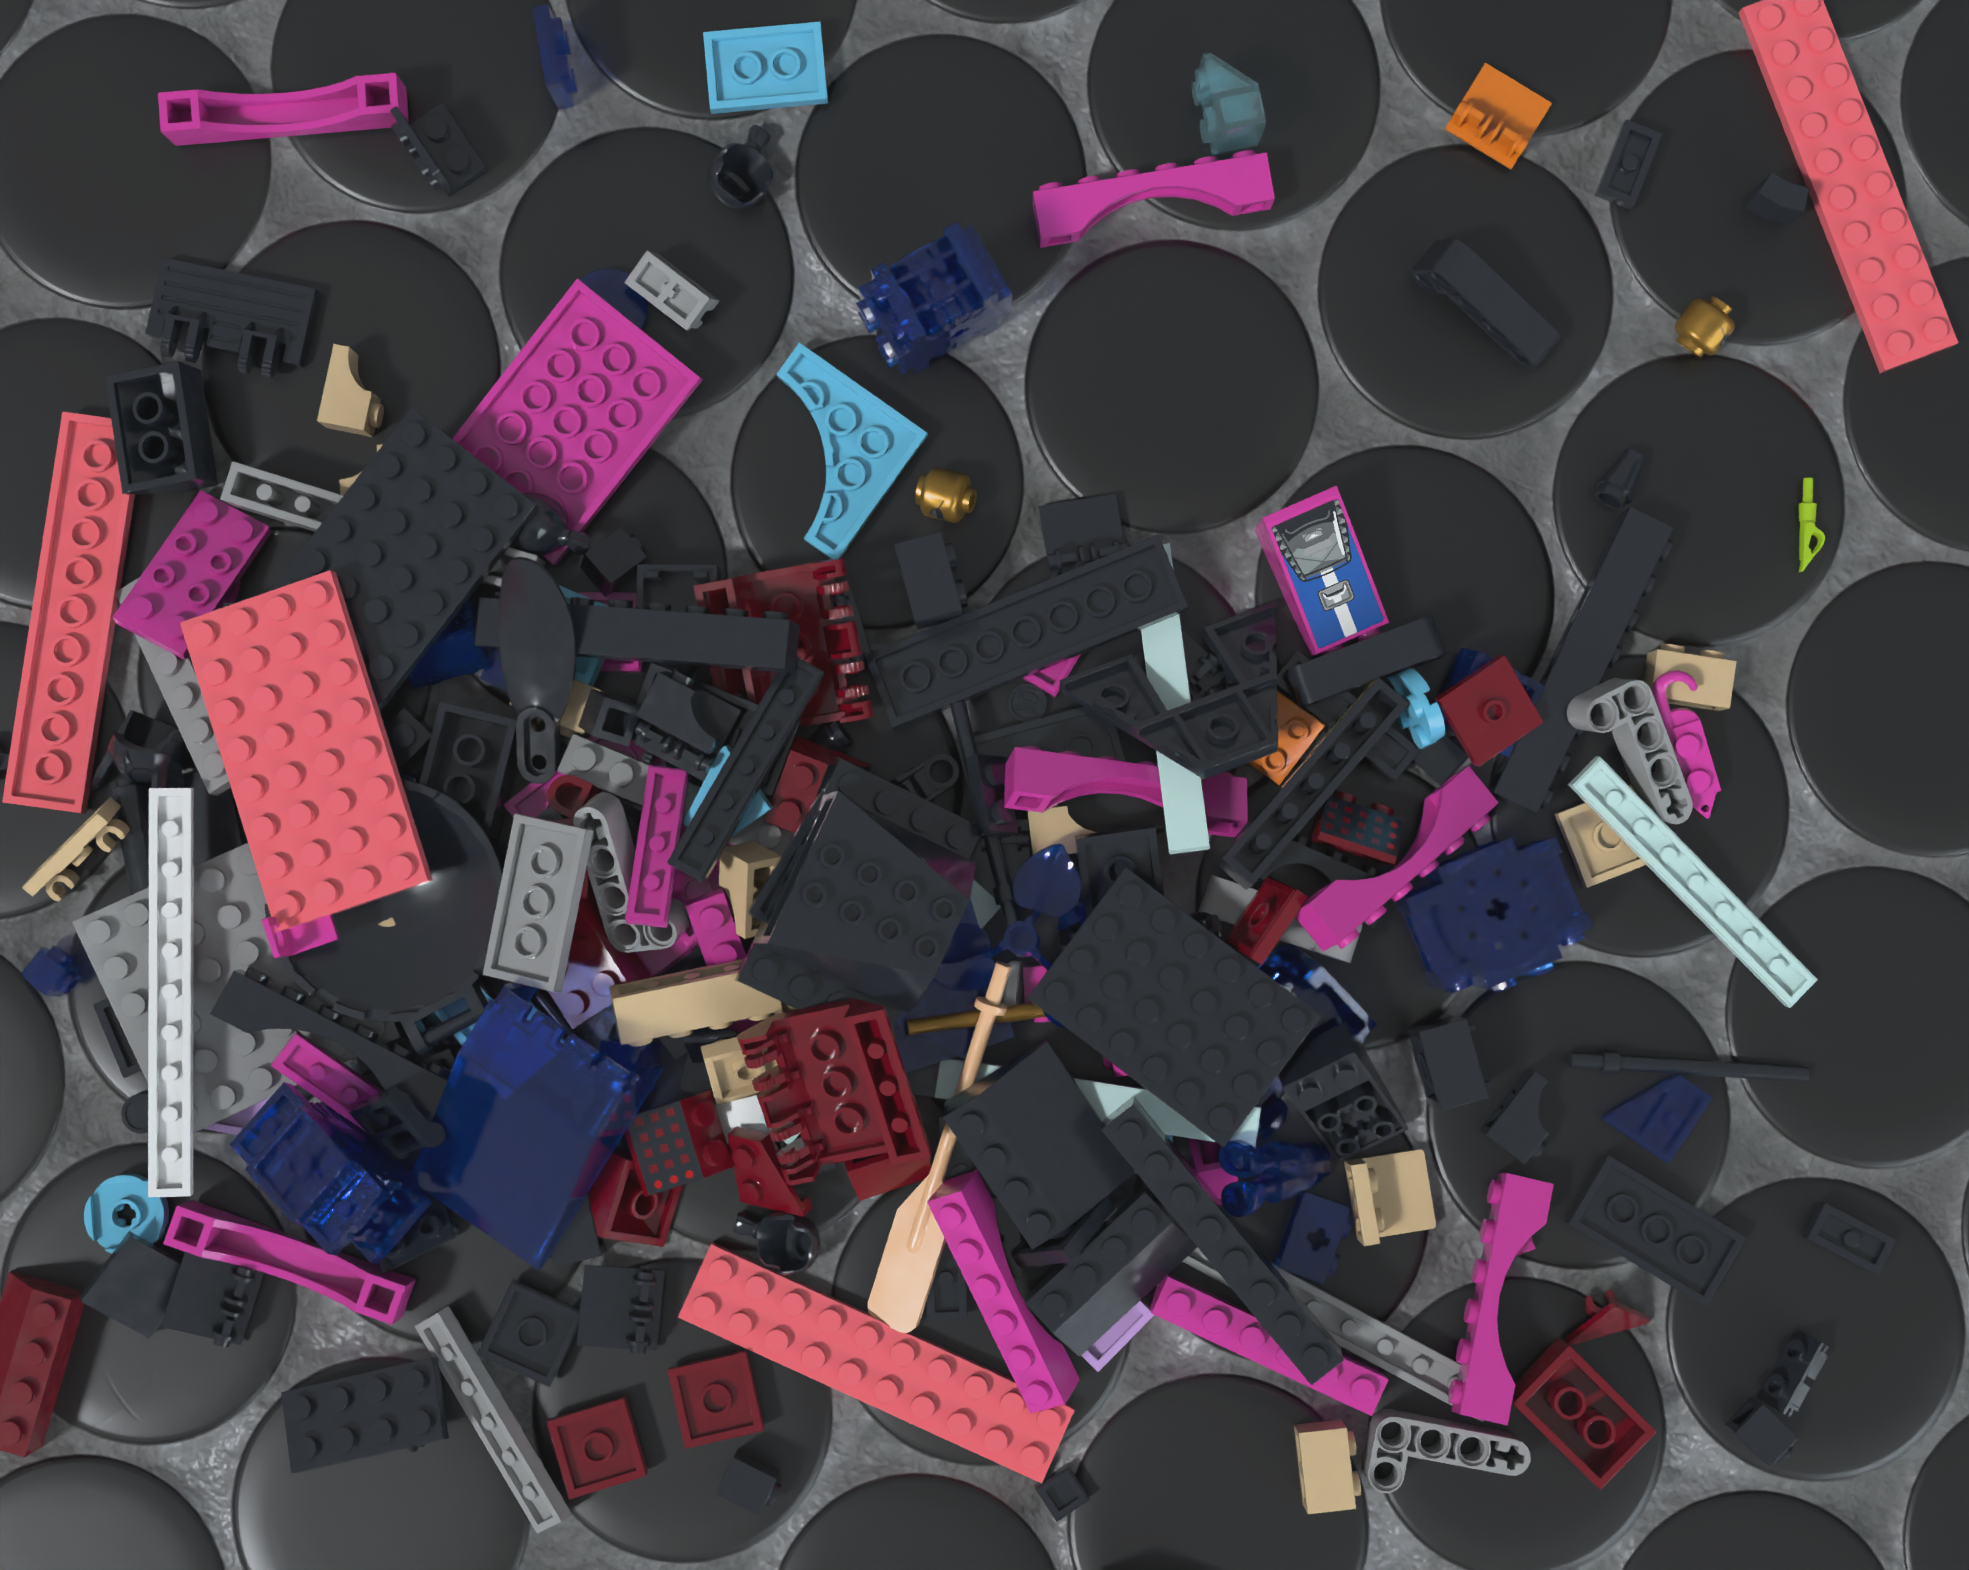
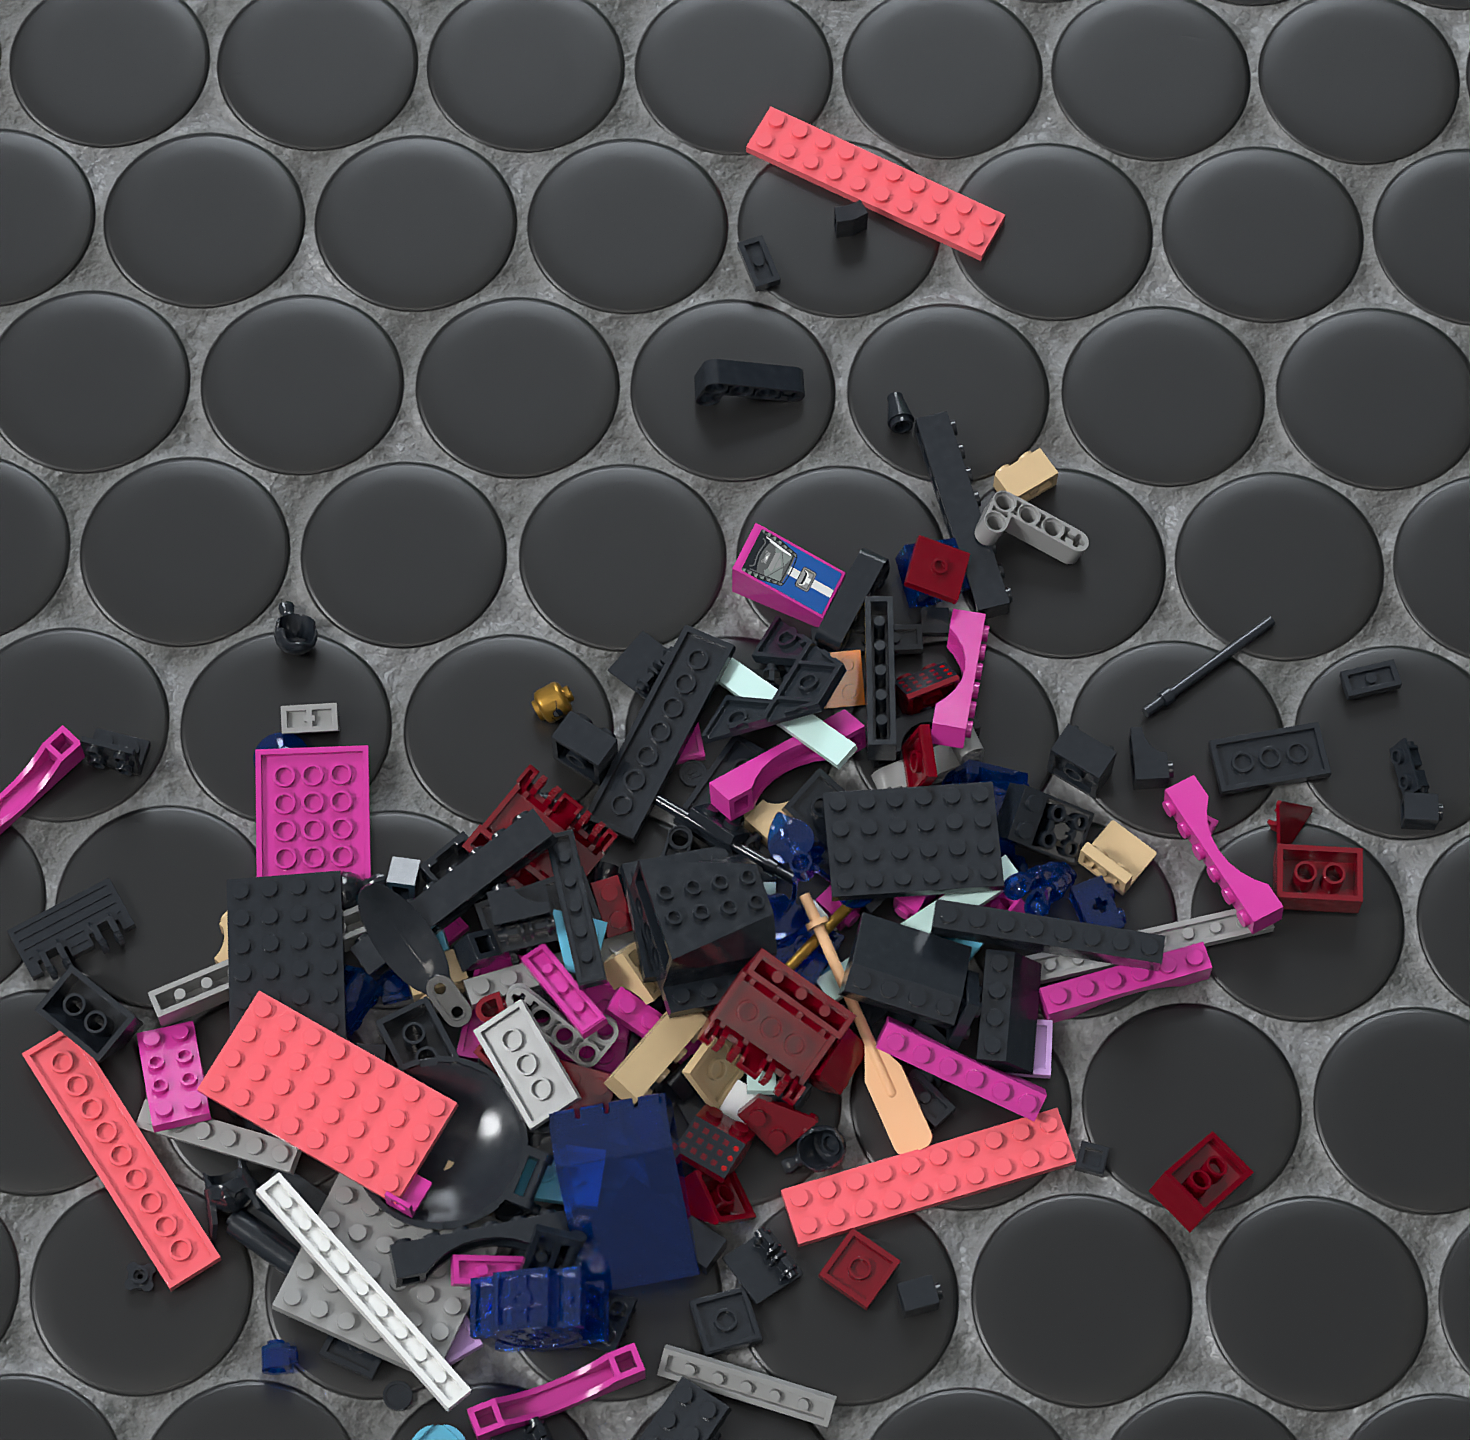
camera: 40 degrees left, 20 degrees down
tan plate [22,797,130,902] -> none
tan arch [317,344,384,437] -> none
clear blue plate [532,4,578,109] -> none
dark red plate [547,1395,648,1499] -> none
medium azure plate [703,22,828,114] -> none
medium azure plate [776,343,928,559] -> none
clear blue piece [856,222,1012,375] -> none
dark pink arch [1032,150,1275,248] -> none
clear light blue slope [1191,53,1266,155] -> none
tan brick [1294,1420,1361,1514] -> none
light grey beam [1362,1409,1531,1493] -> none
medium azure plate [1385,668,1445,749] -> none
clear blue piece [1394,837,1594,993] -> none
orange hinge [1445,63,1552,170] -> none
tan plate [1554,785,1646,888] -> none
light aqua tile [1568,756,1818,1008] -> none
clear blue wing [1602,1074,1713,1164] -> none
dark pink plate [1651,670,1721,819] -> none
pearl gold head [1675,296,1735,358] -> none
lime hand [1798,478,1825,572] -> none

